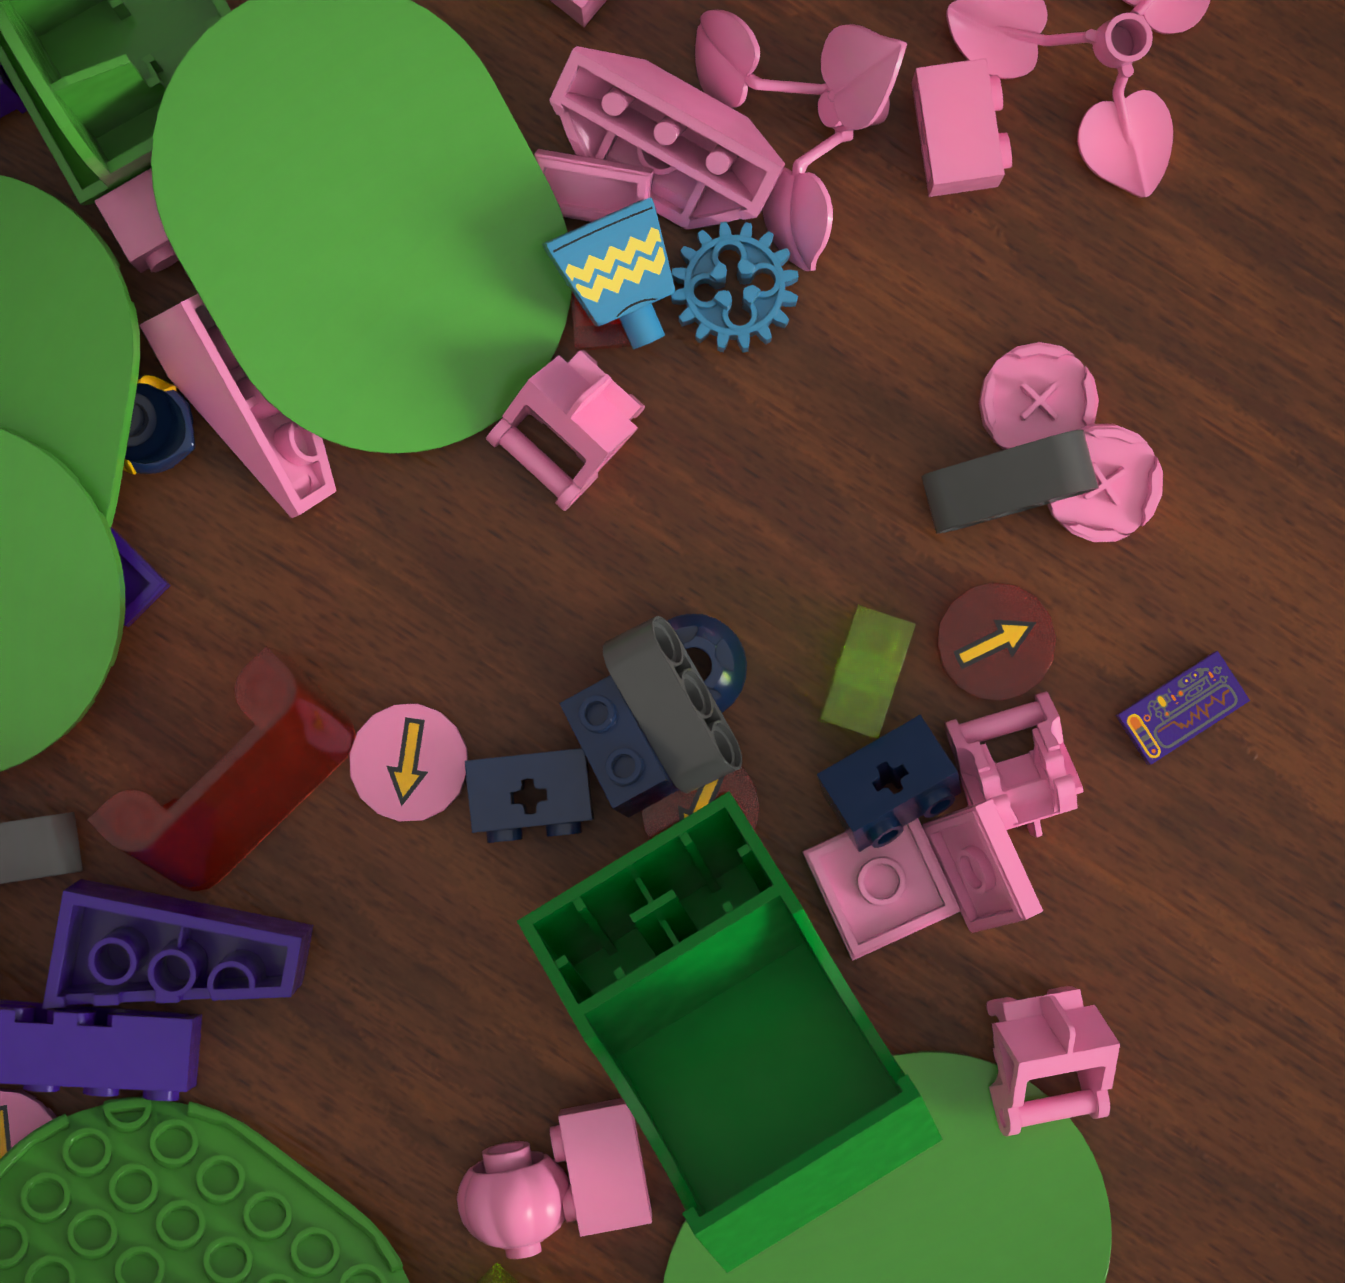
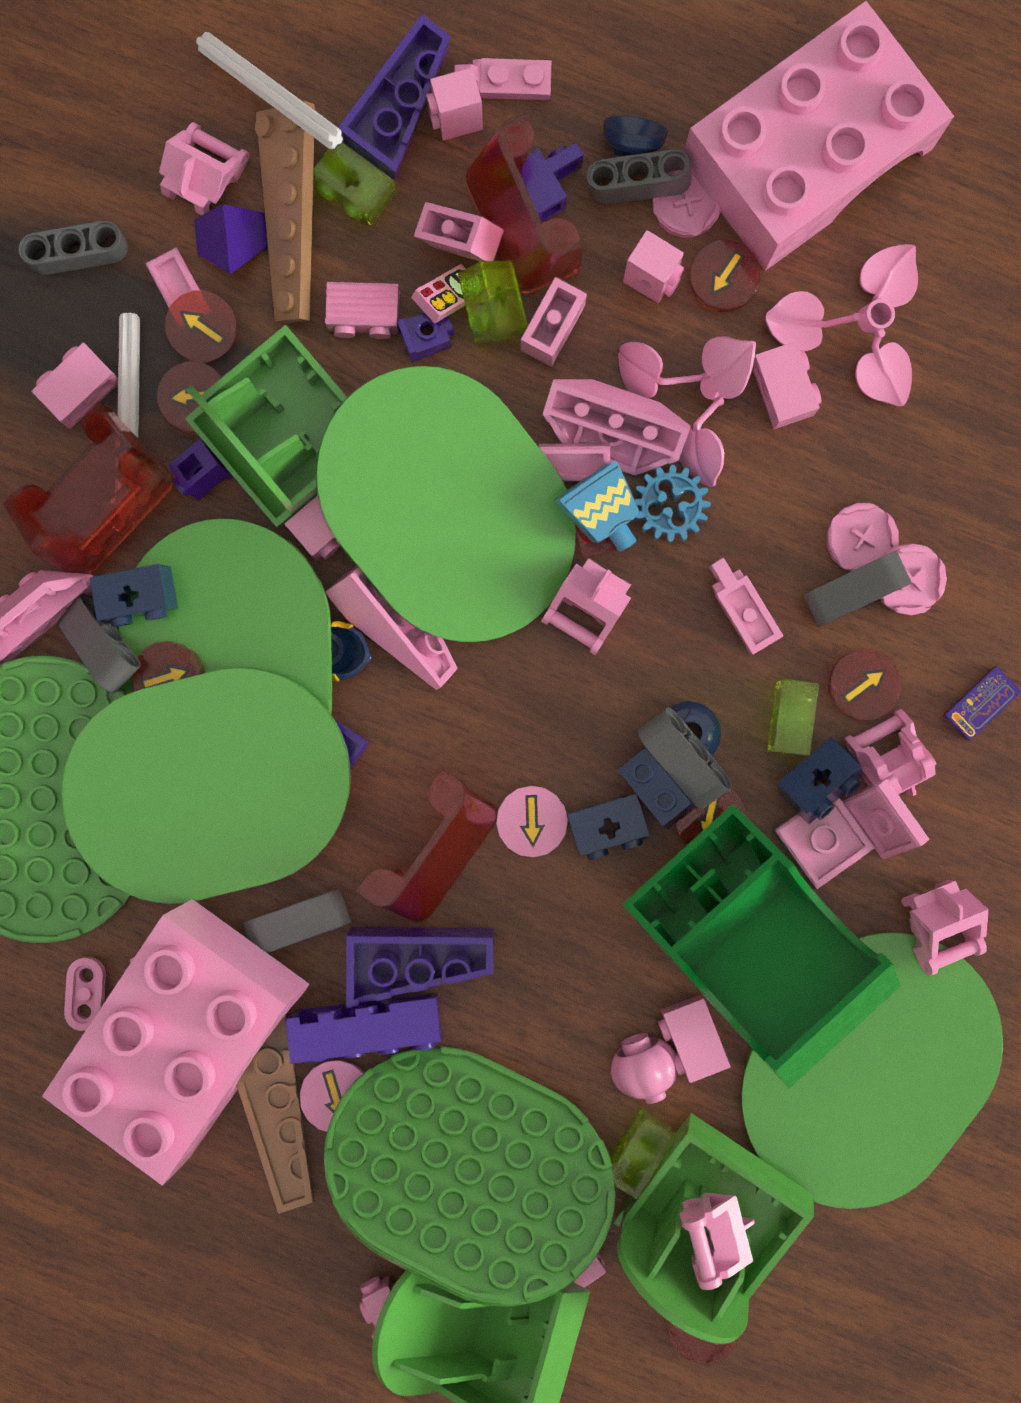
camera: 10 degrees left, 0 degrees up
none -> bright pink hinge [709,558,783,655]

